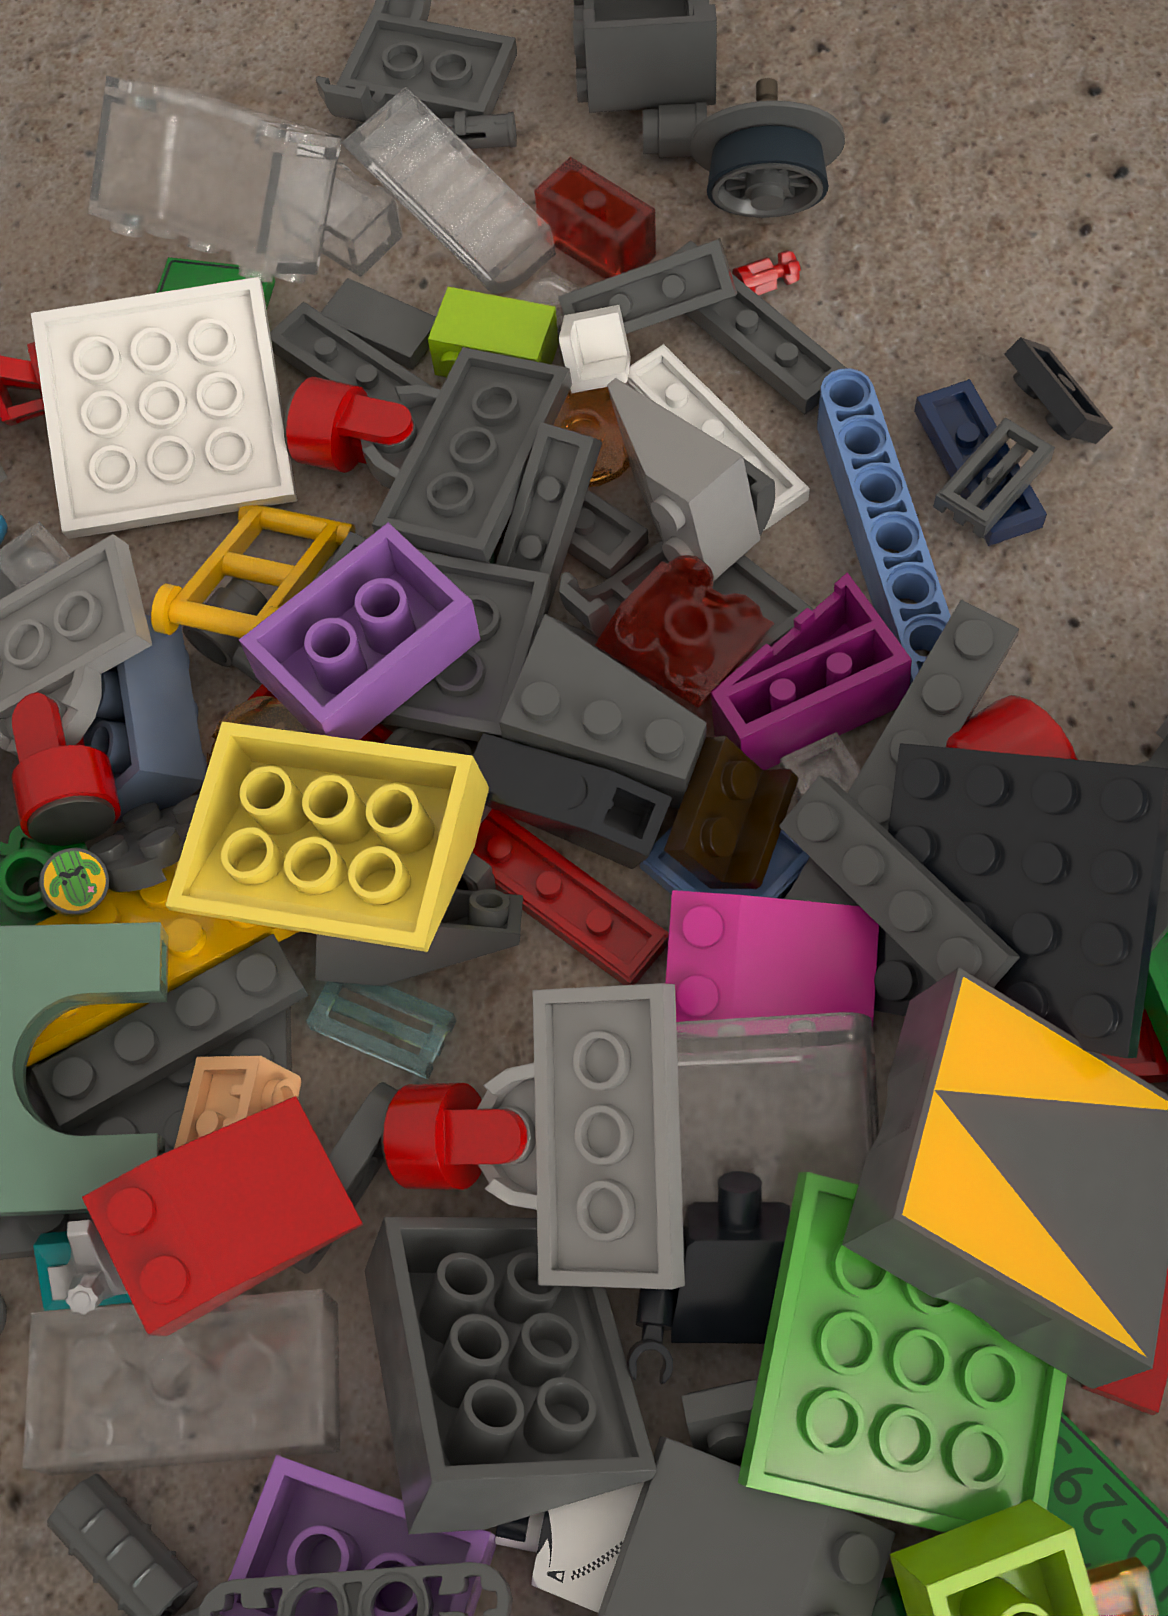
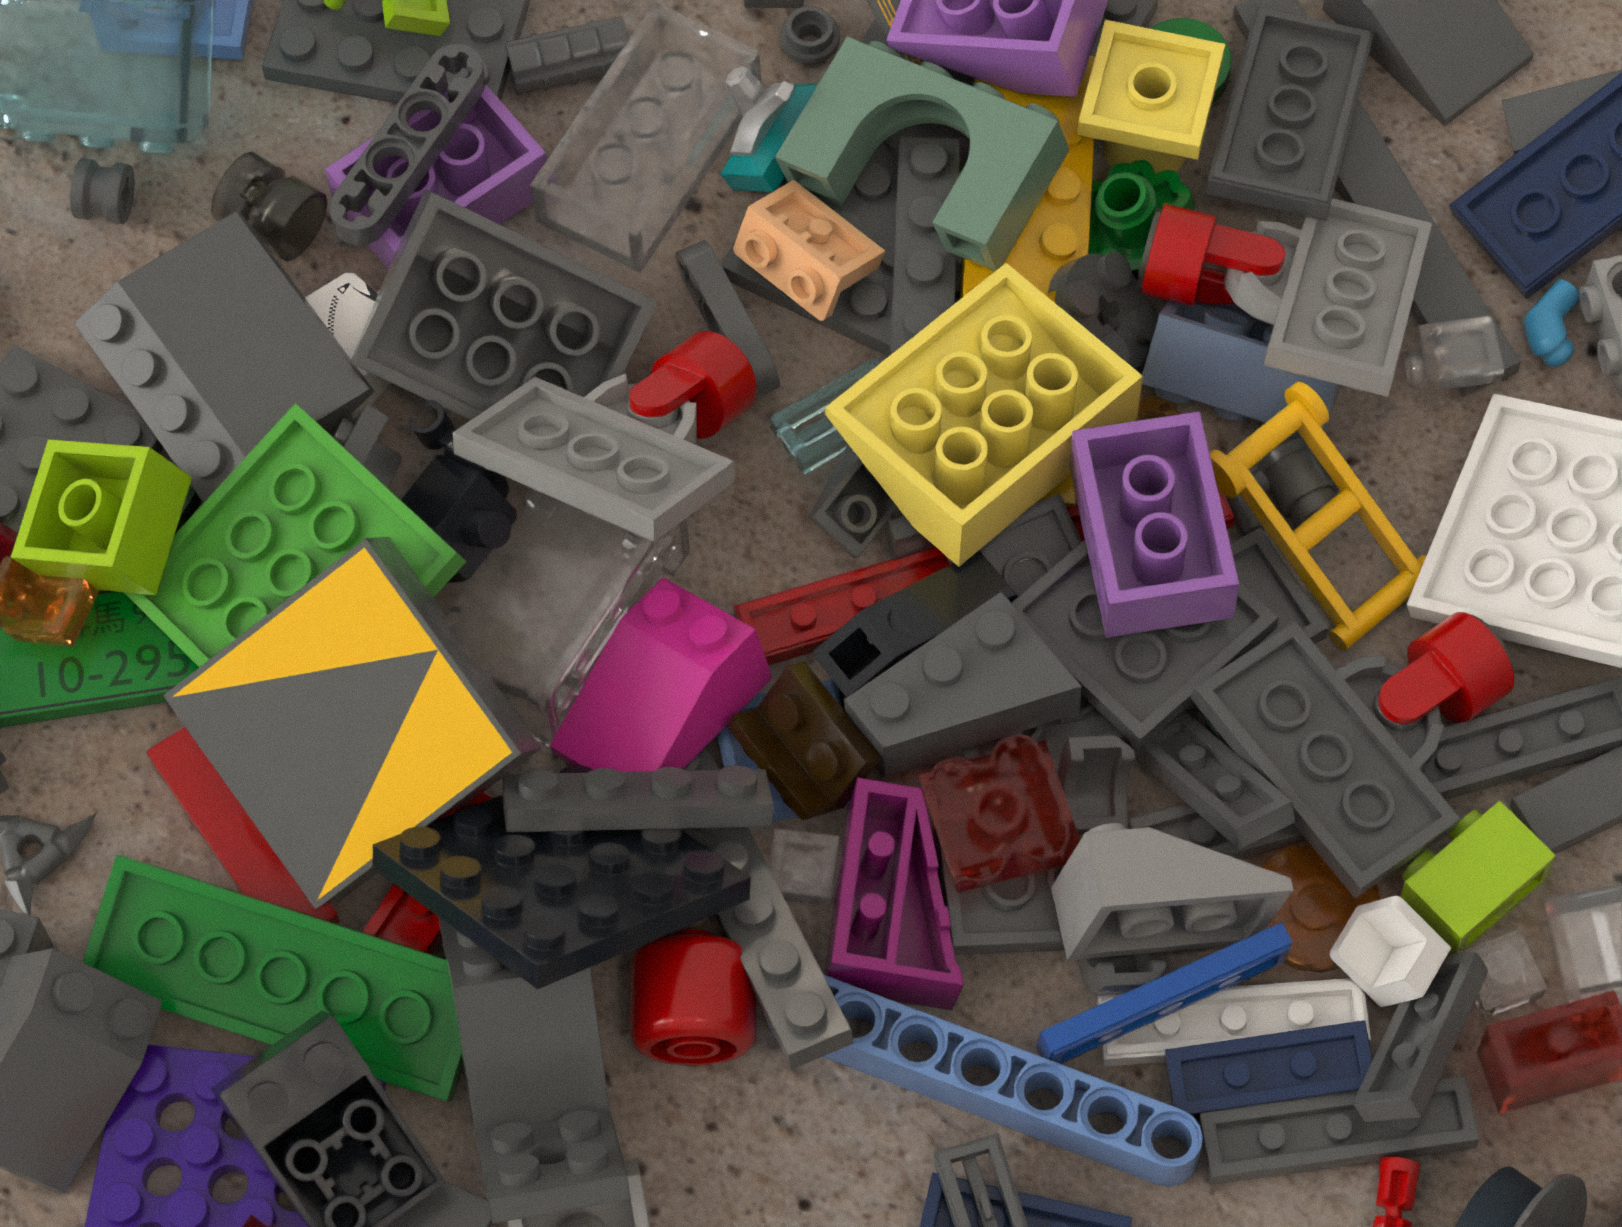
camera: 120 degrees right, 0 degrees up
tile [38,848,109,917] -> none
red slope [82,1096,364,1337] -> none
none -> blue tile [1036,922,1293,1064]
none -> dark blue plate [1164,1020,1372,1117]

